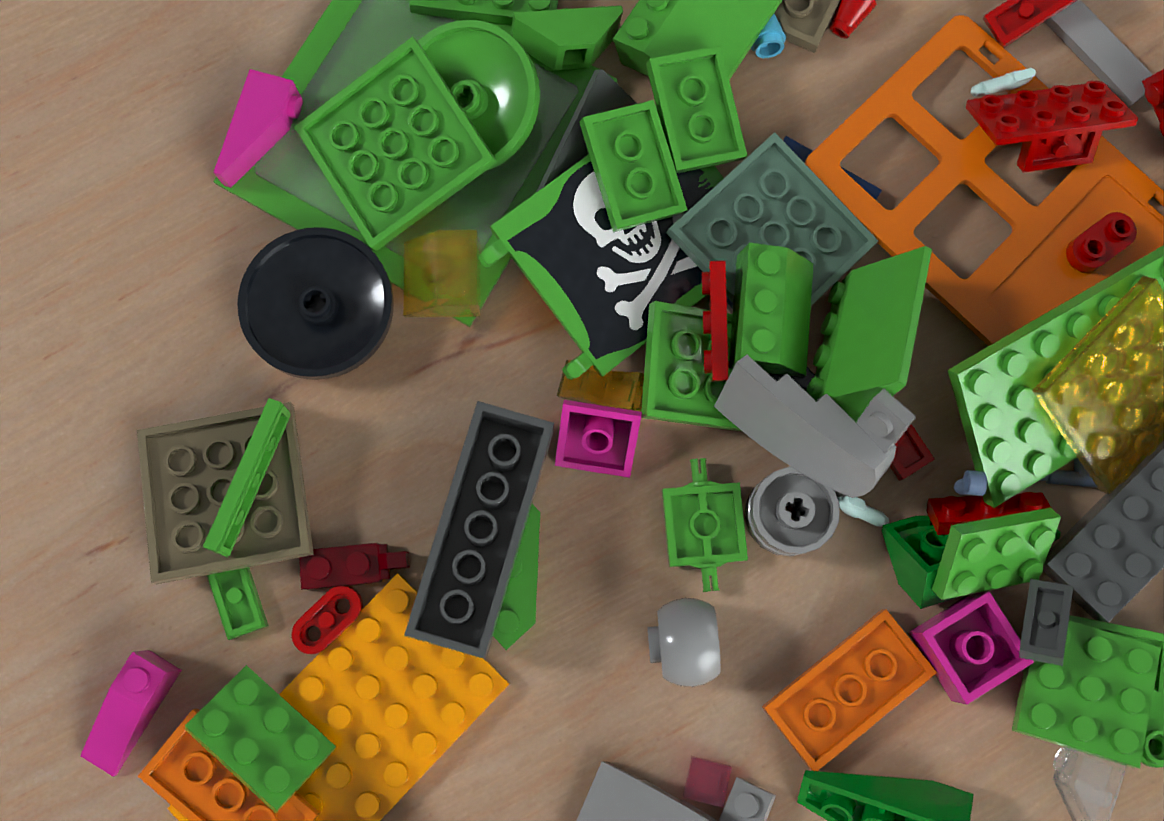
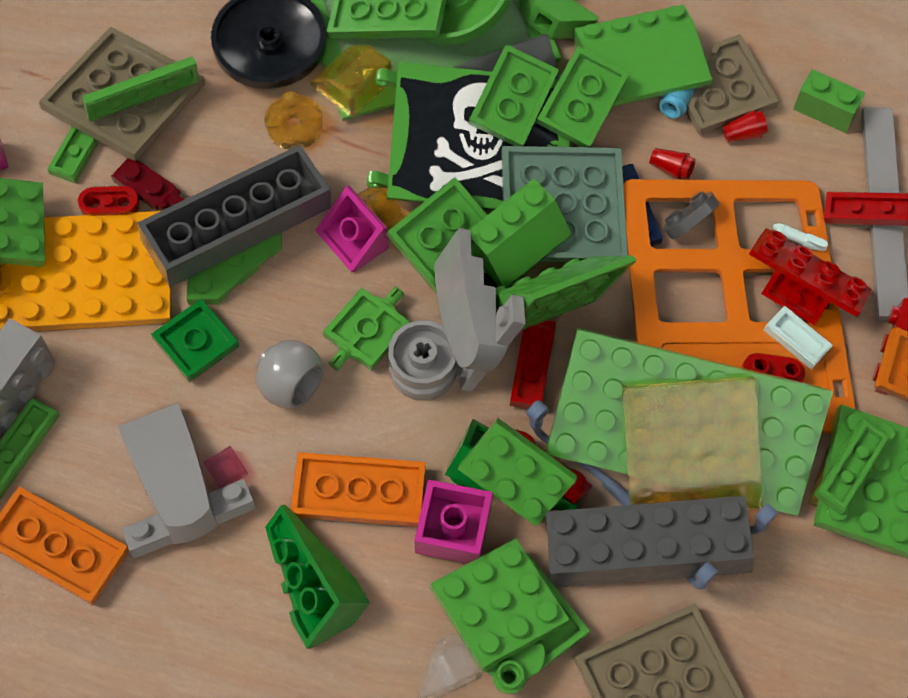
camera: 45 degrees right, 15 degrees down
red plate [702,260,729,382] -> none
light aqua piece [837,496,889,527] -> none
dark grey plate [1019,579,1073,666] -> none
none -> green plate [151,299,239,383]
none -> clear yellow plate [264,92,323,150]
none -> red cone [649,148,696,180]
none -> dark grey plate [664,191,719,239]
none -> light aqua tile [763,306,833,370]

